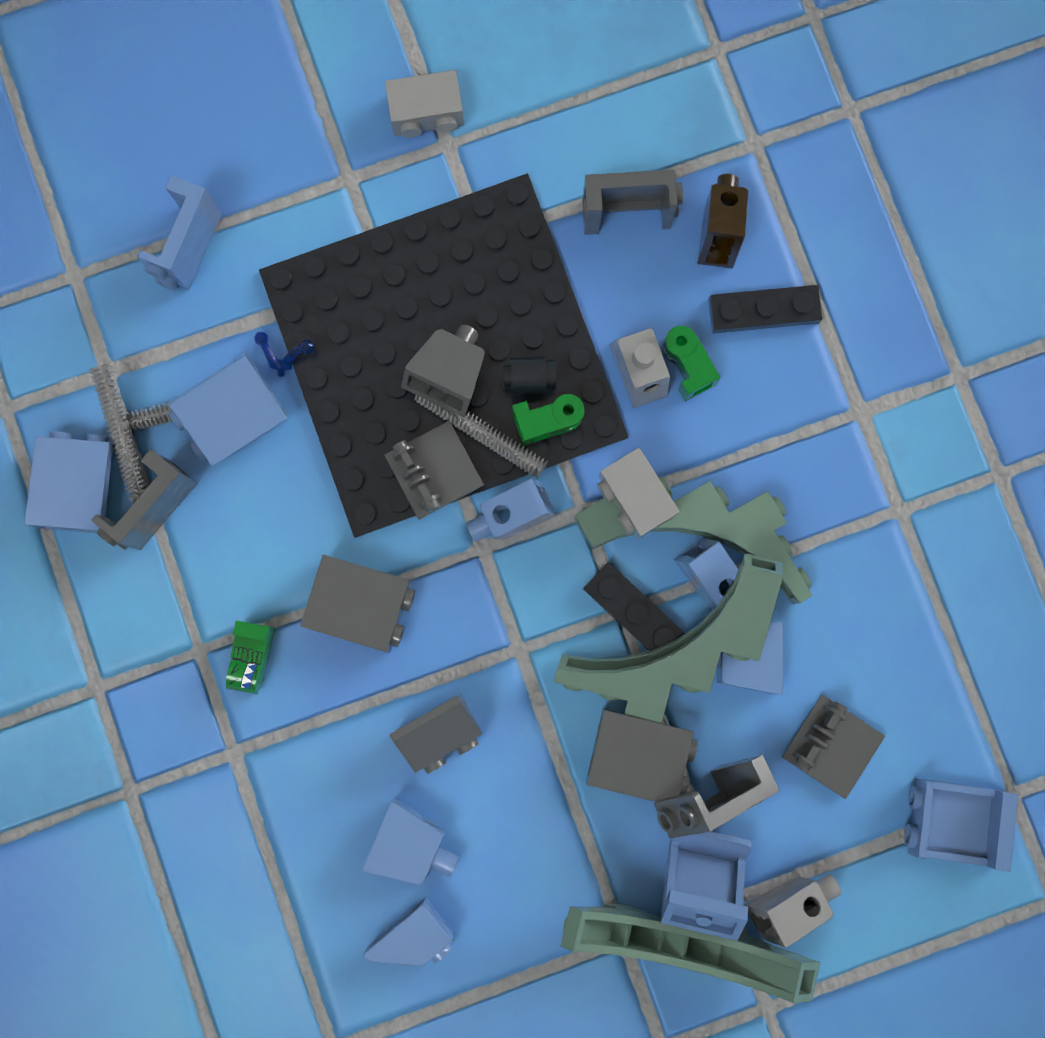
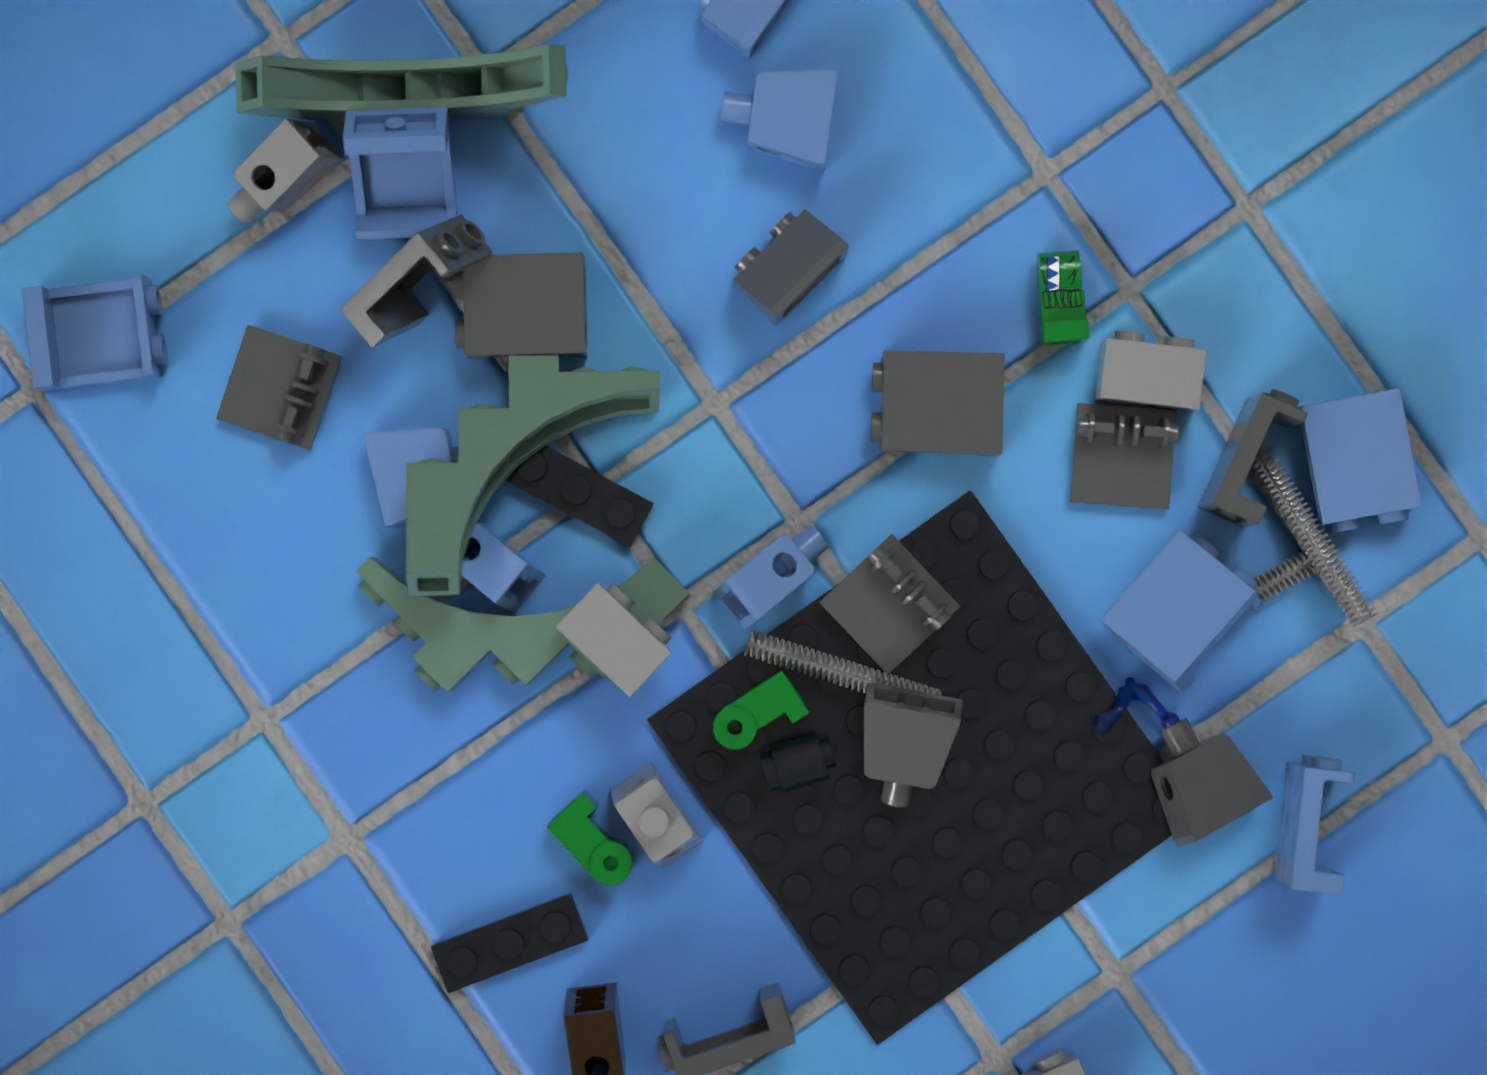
camera: 165 degrees right, 5 degrees up
none -> dark grey hinge [1070,403,1179,510]
none -> light grey brick [1094,331,1207,412]
none -> dark grey torso [1151,717,1273,847]

